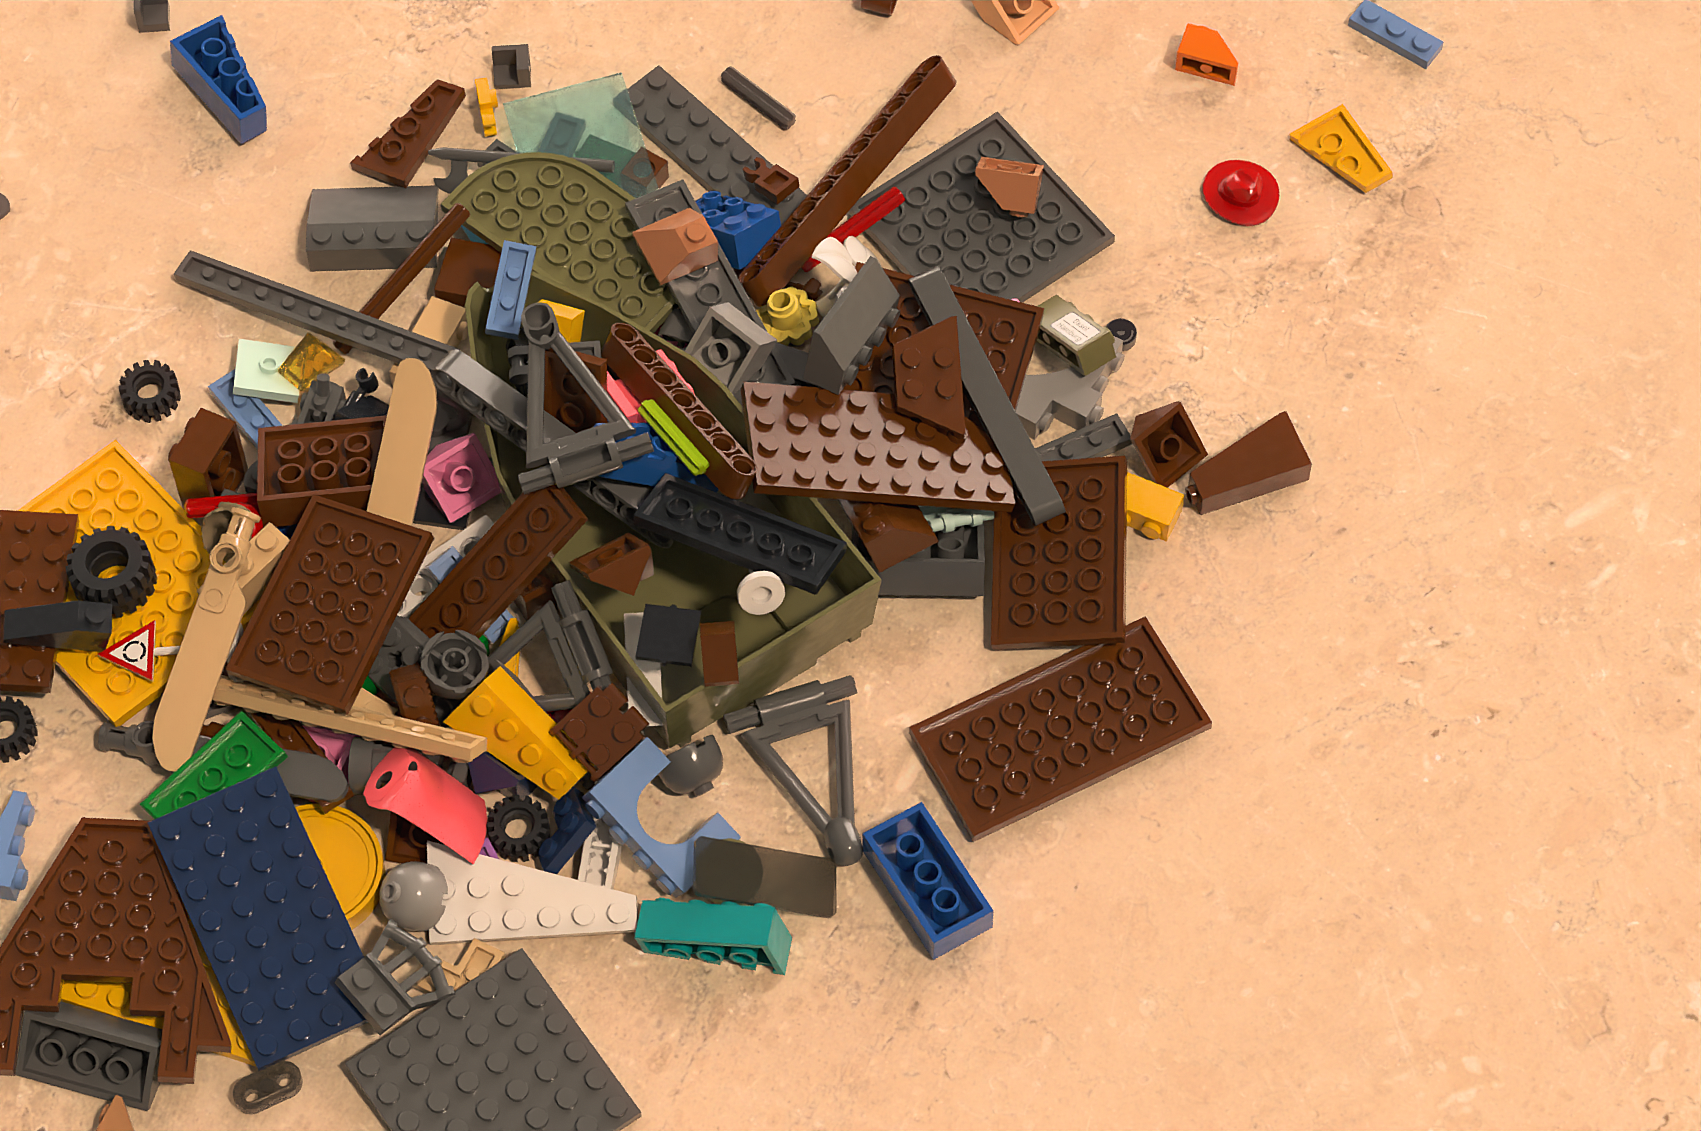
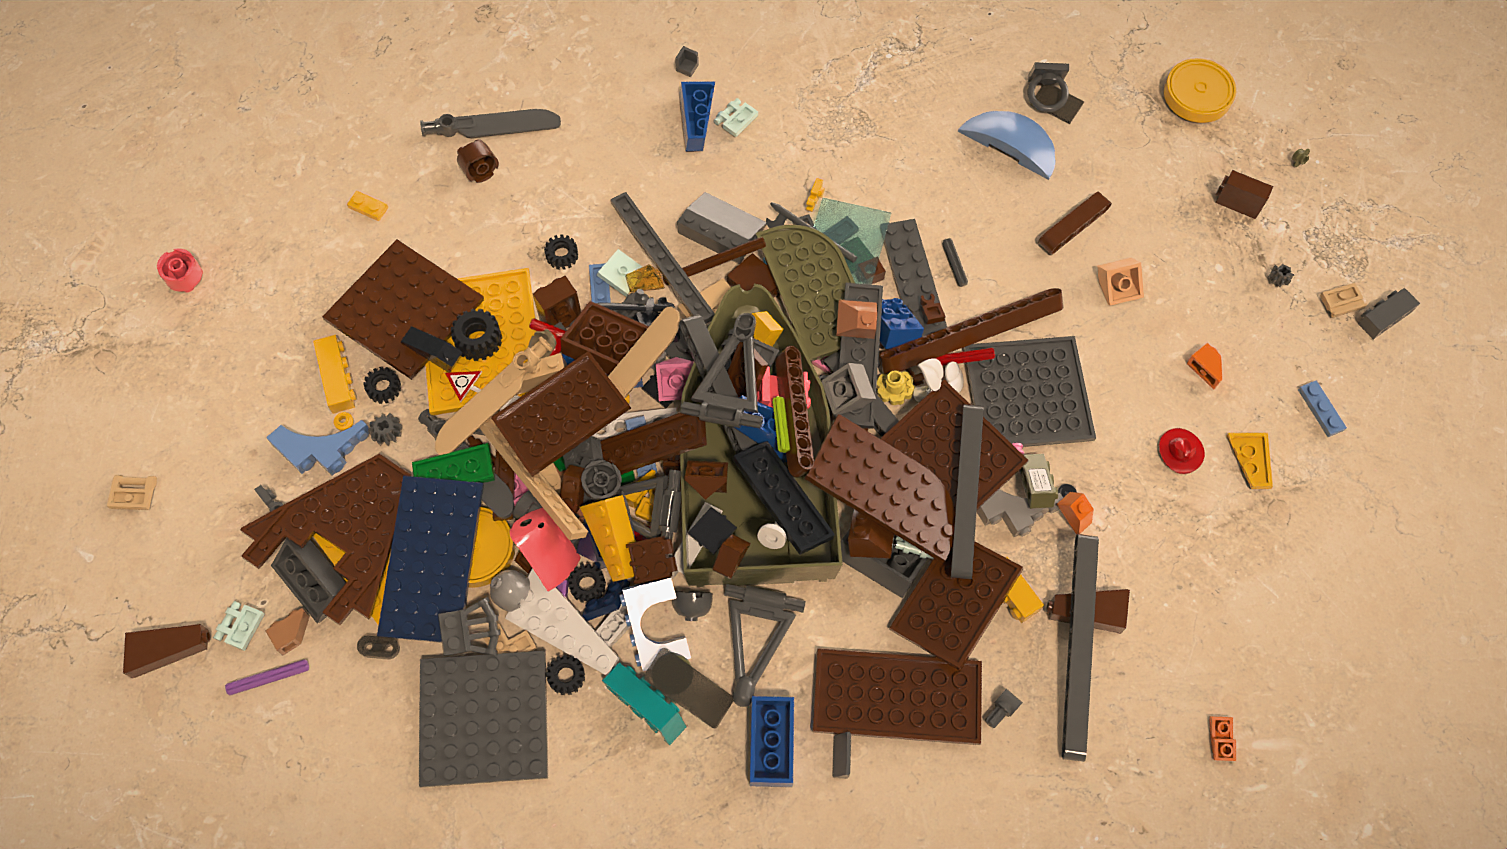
camera: 30 degrees right, 5 degrees up
reddish brown wing [350,79,466,188] -> none
medium blue plate [485,240,536,340] -> none
dark grey panel [491,44,531,89] -> none
dark grey slope [803,256,900,395] -> none
reddish brown wing [892,316,966,439] -> none
nougat slope [975,157,1044,217] -> none
dark grey plate [1035,413,1132,461] -> none
reddish brown slope [1130,401,1208,488] -> none
none -> dark grey gear [368,413,402,446]
none -> black tyre [546,655,585,695]
none -> black sword [586,297,675,318]
none -> yellow plate [635,488,655,522]
none -> light aqua plate [714,98,758,137]
none -> dark grey slope [832,732,851,779]
none -> dark grey axle [985,688,1023,728]
none -> orange slope [1057,492,1094,534]
none -> dark grey beam [1062,534,1099,762]
none -> orange slope [1209,716,1236,761]

